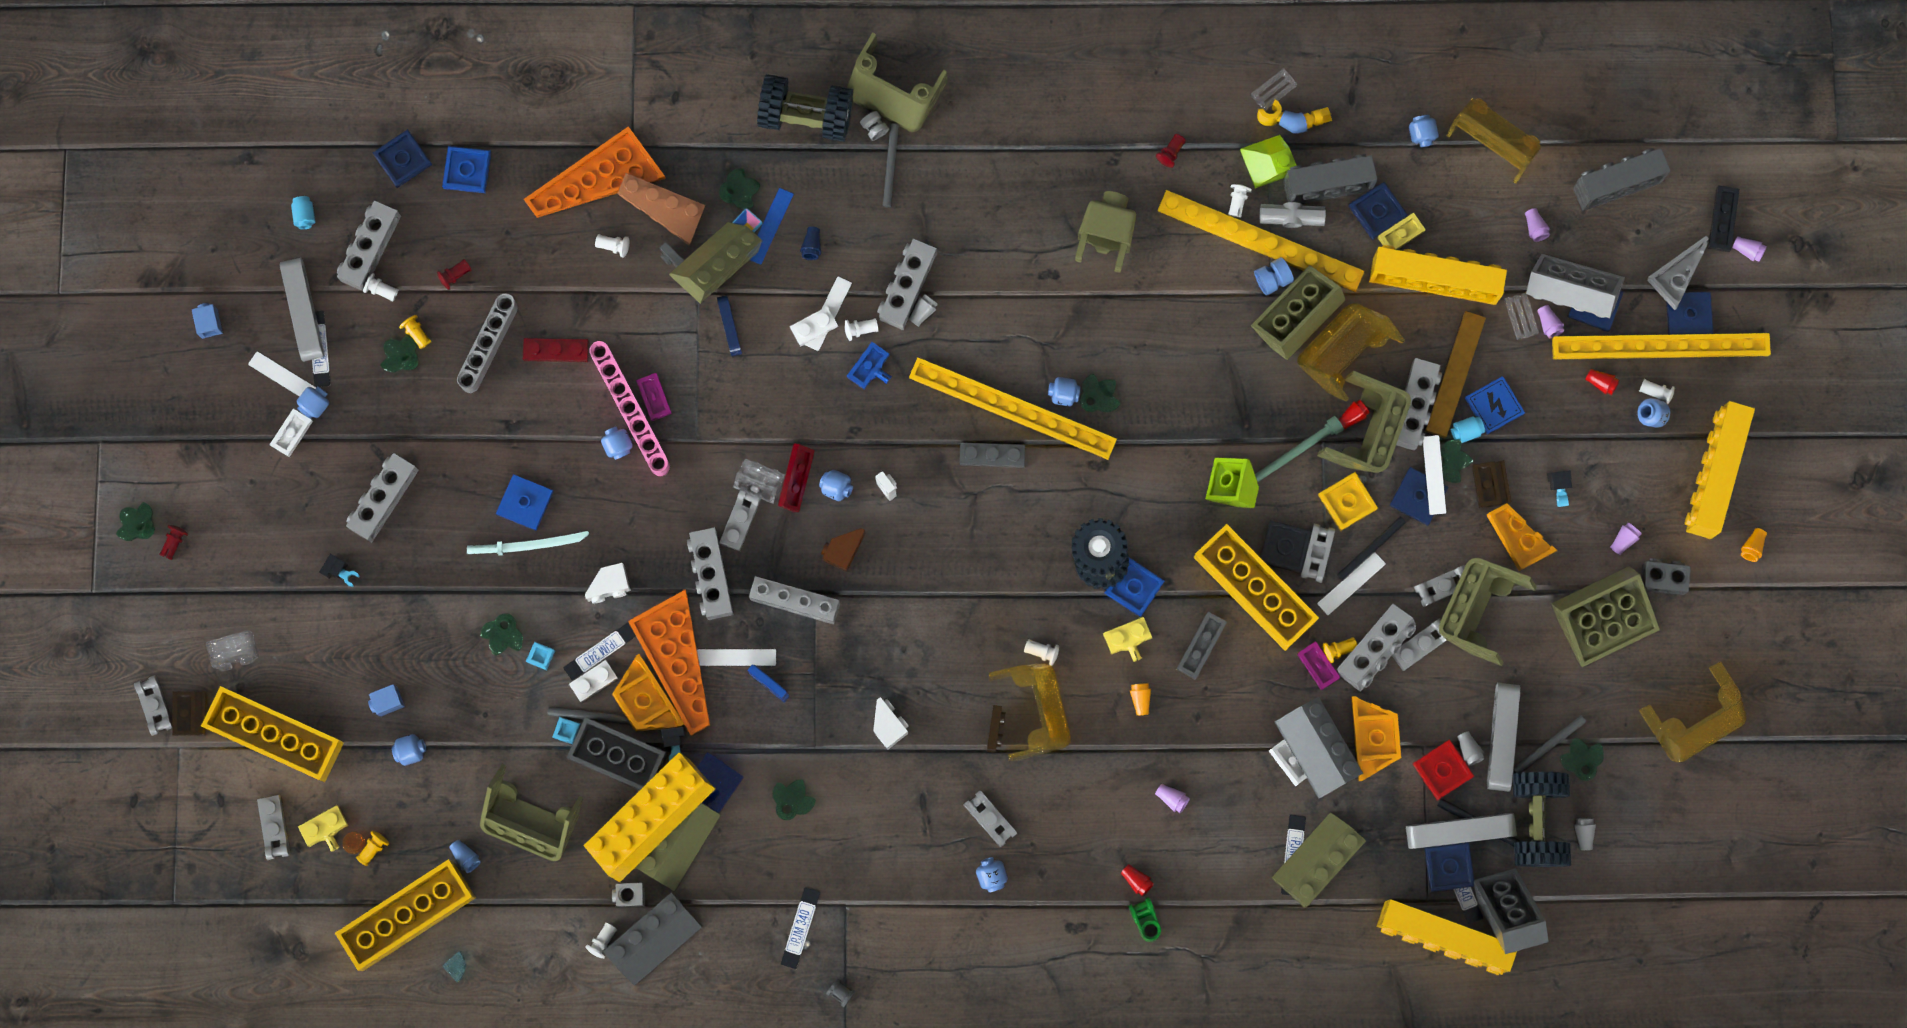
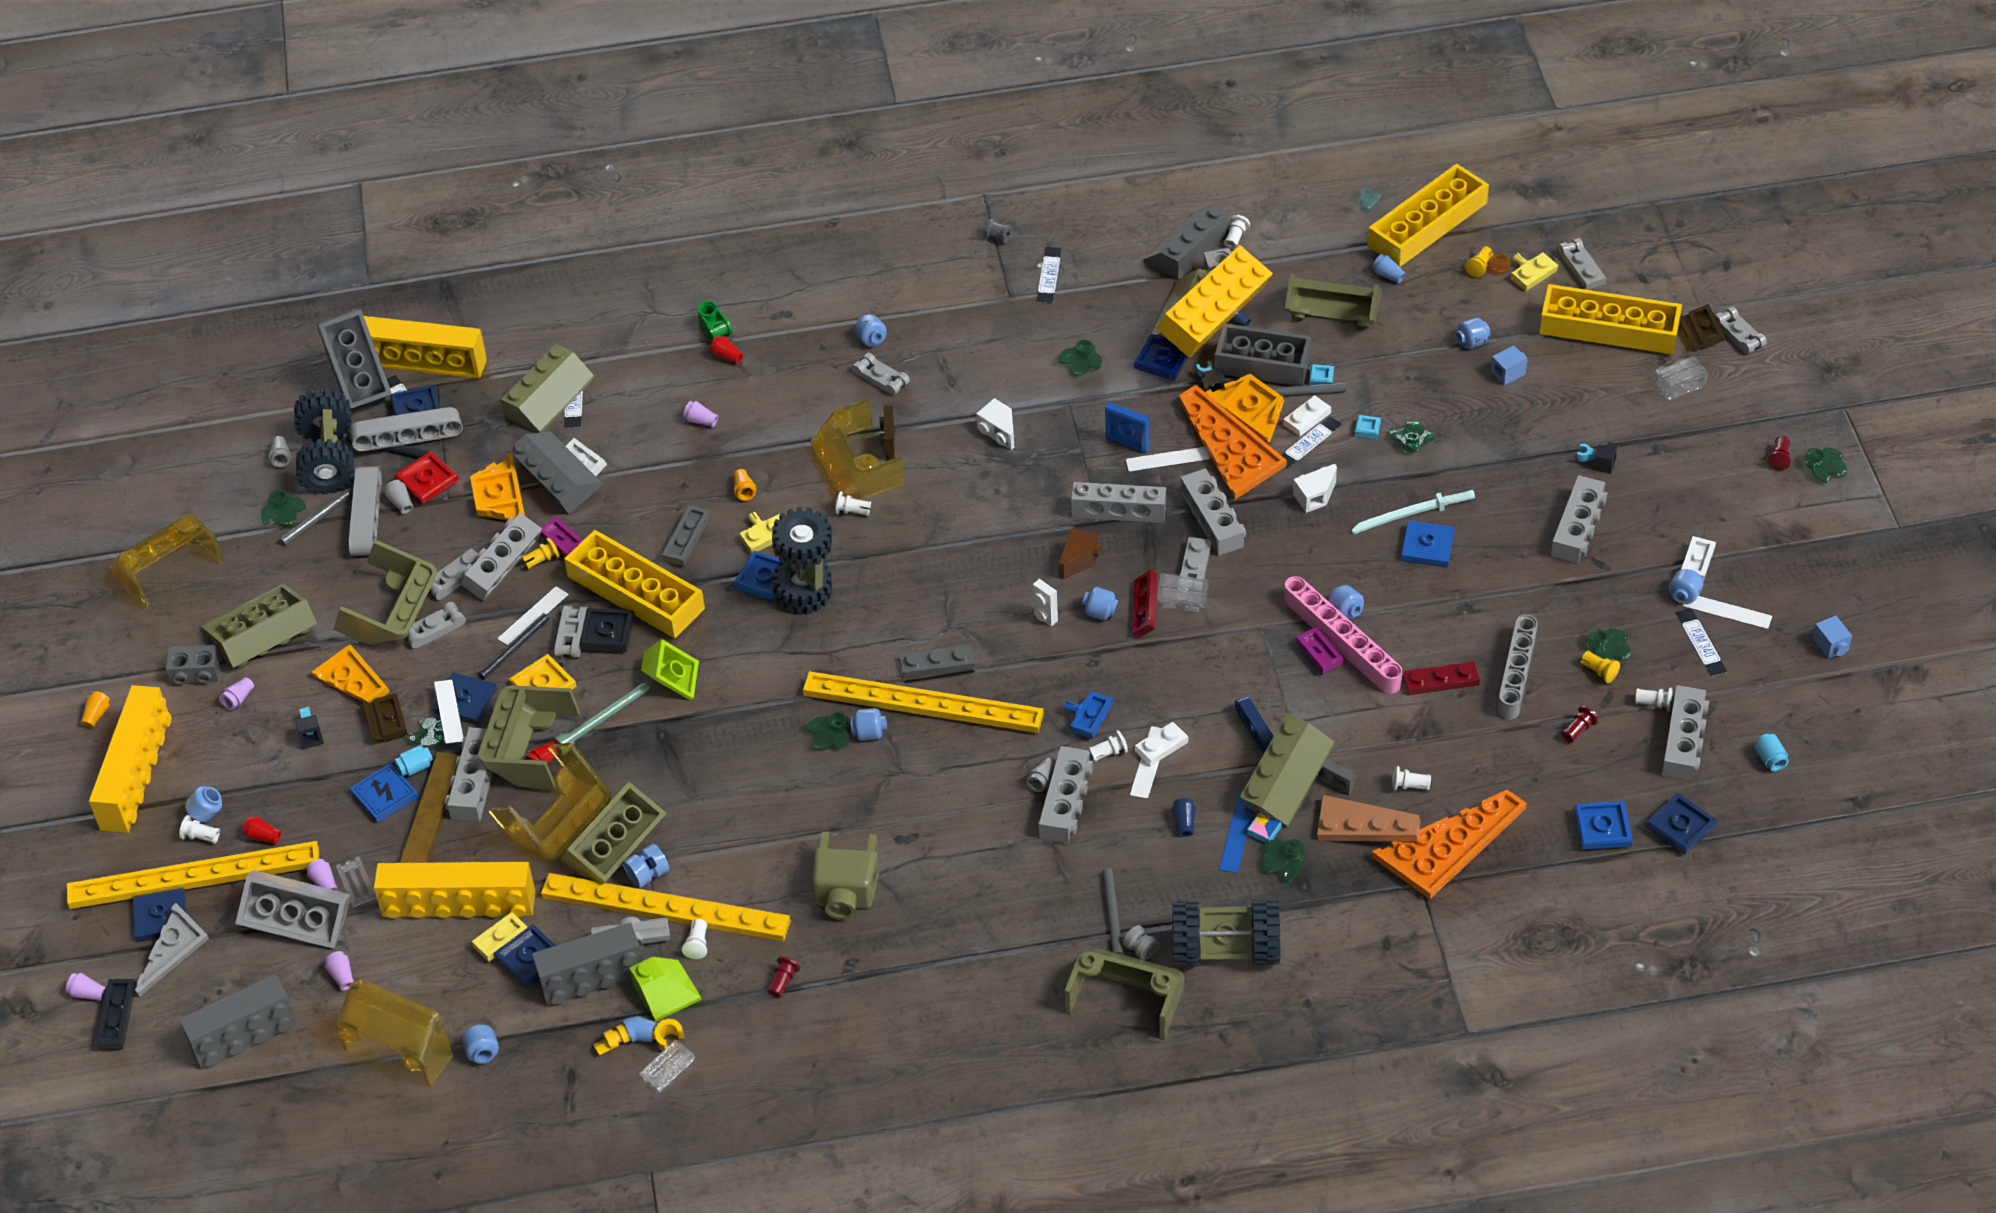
camera: 170 degrees right, 30 degrees down
light grey beam [280,257,324,362] -> none

